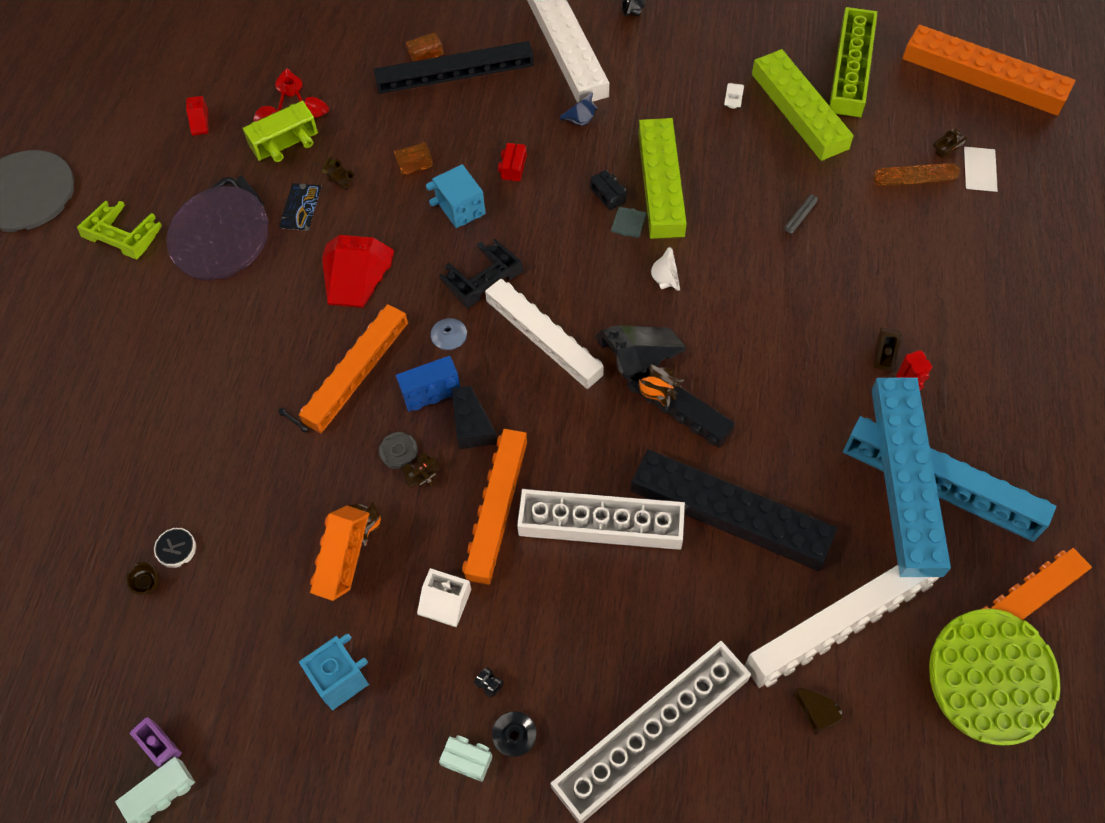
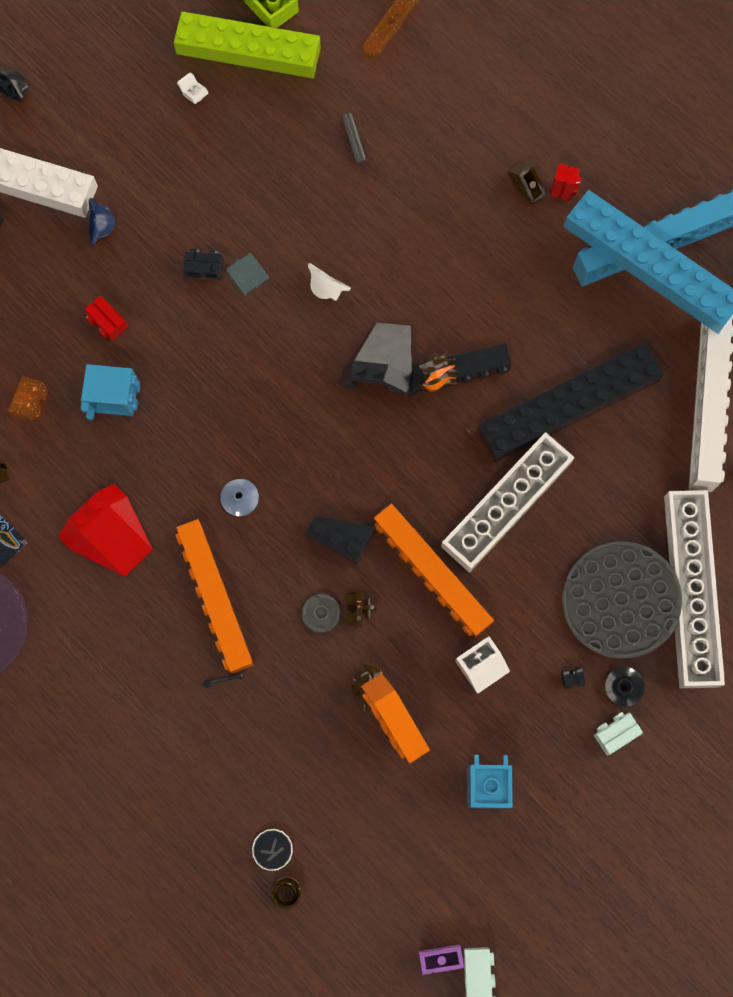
camera: 55 degrees left, 15 degrees up
blue brick [396,356,460,412] -> none
black wedge [439,239,524,309] -> none
white brick [485,279,604,389] -> none
lime brick [638,118,686,239] -> none
none -> dark grey tile [562,541,682,659]

